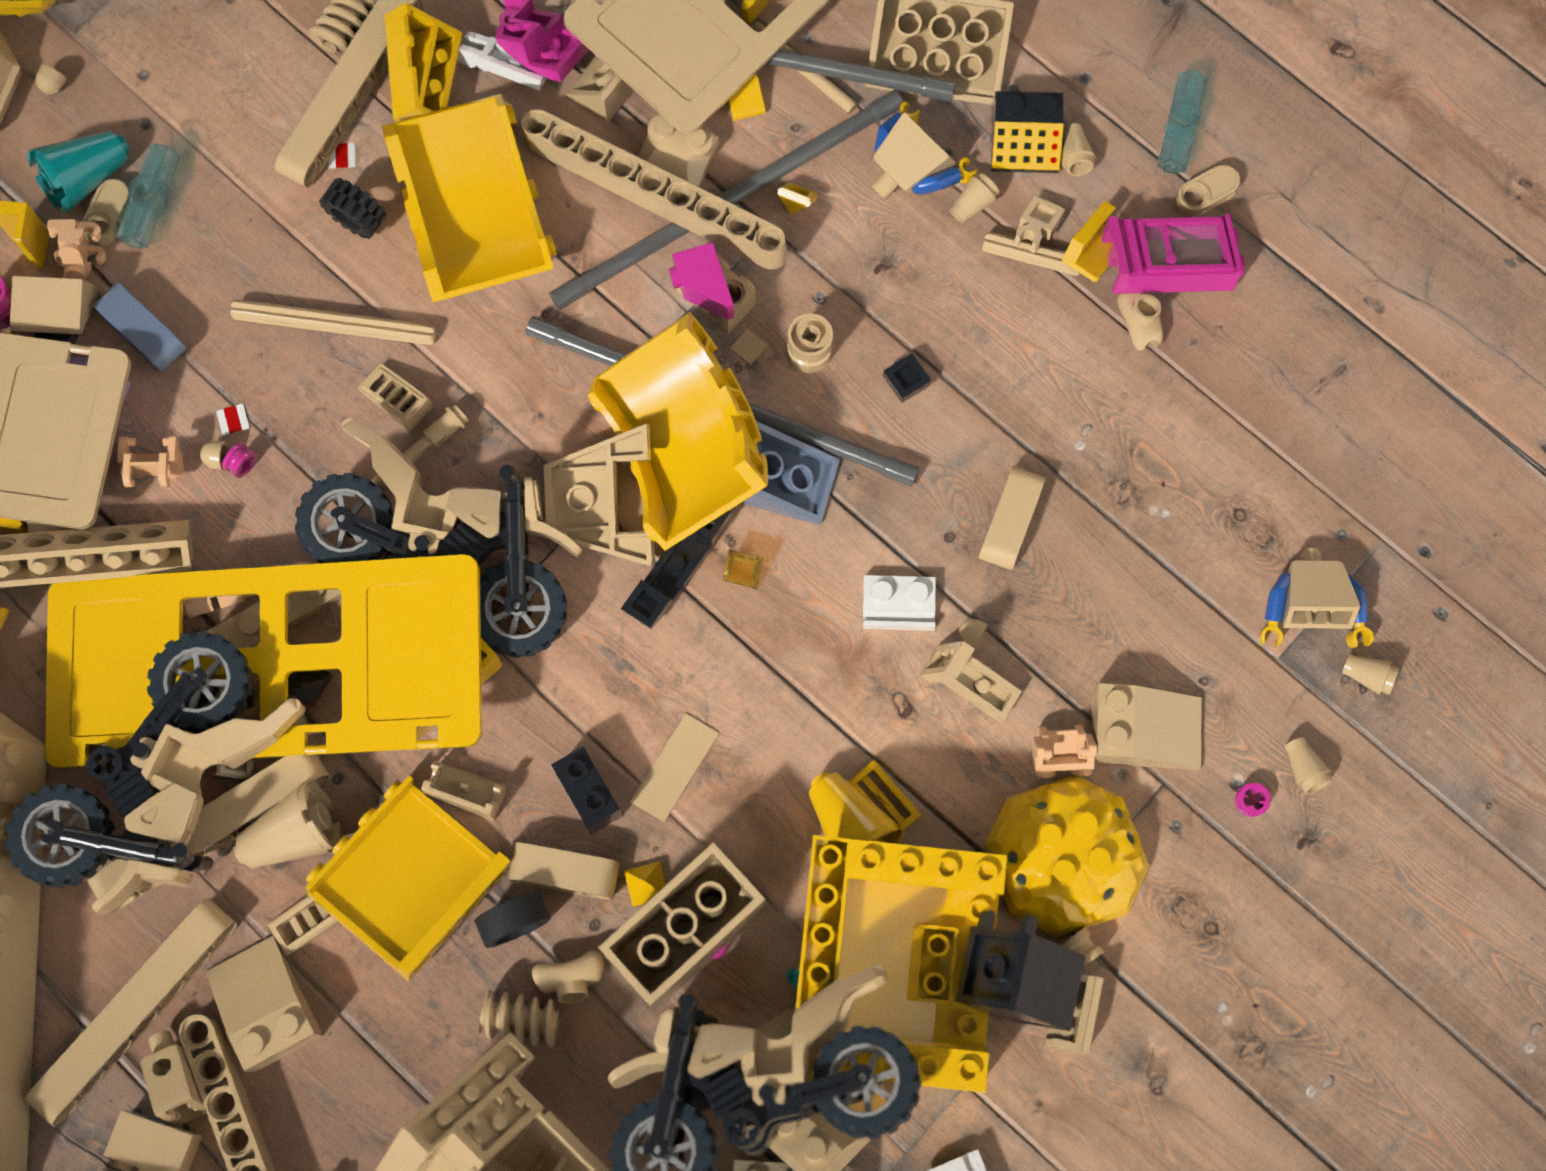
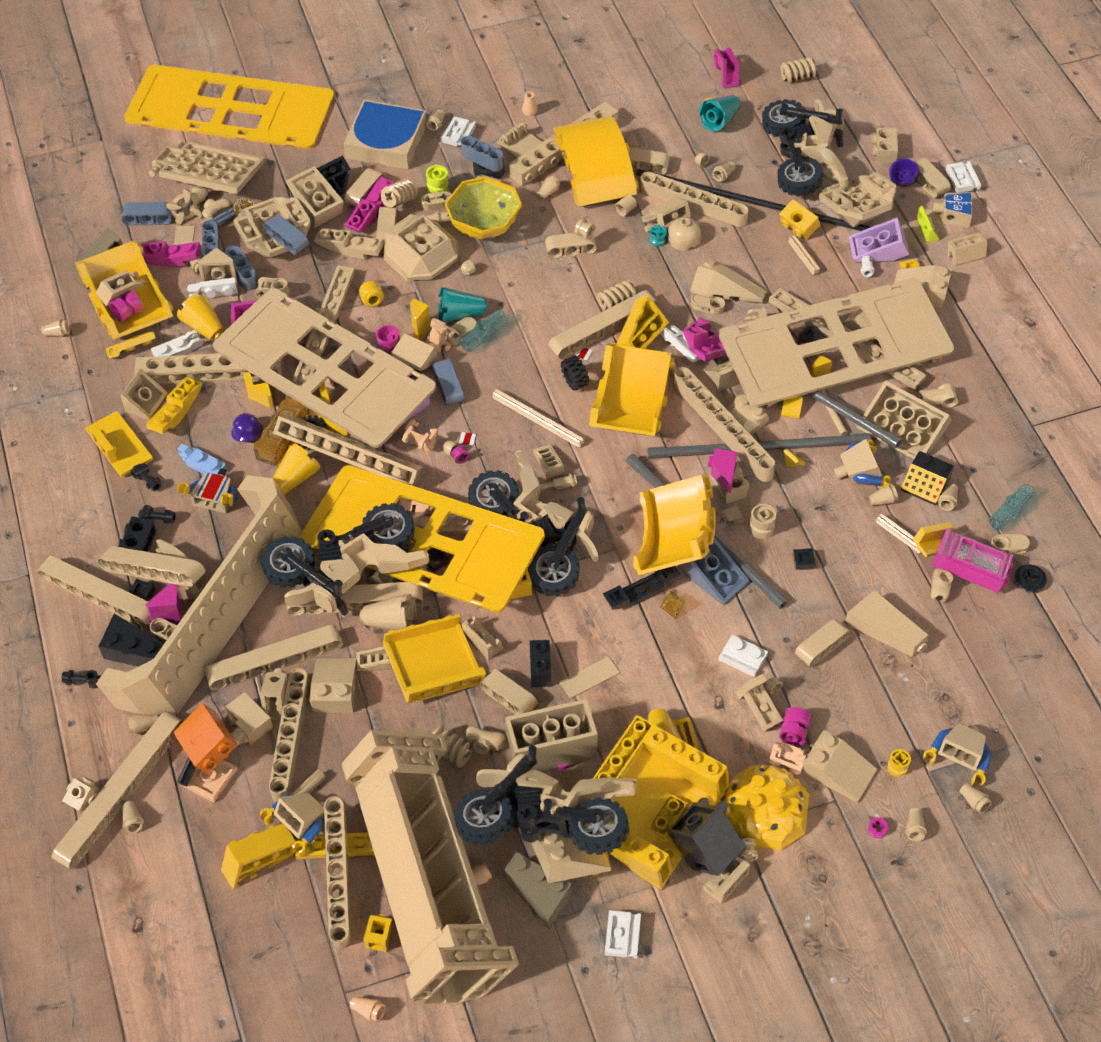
camera: 30 degrees right, 20 degrees down
black tyre [474,891,551,948] -> none
tan wing [544,423,655,567] -> none
tan plate [1014,196,1066,253] -> none
none -> dark pink wheel [779,707,812,746]
none -> tan slope [845,590,928,657]
none -> yellow wheel [887,749,911,777]
none -> black gear [1015,564,1047,593]

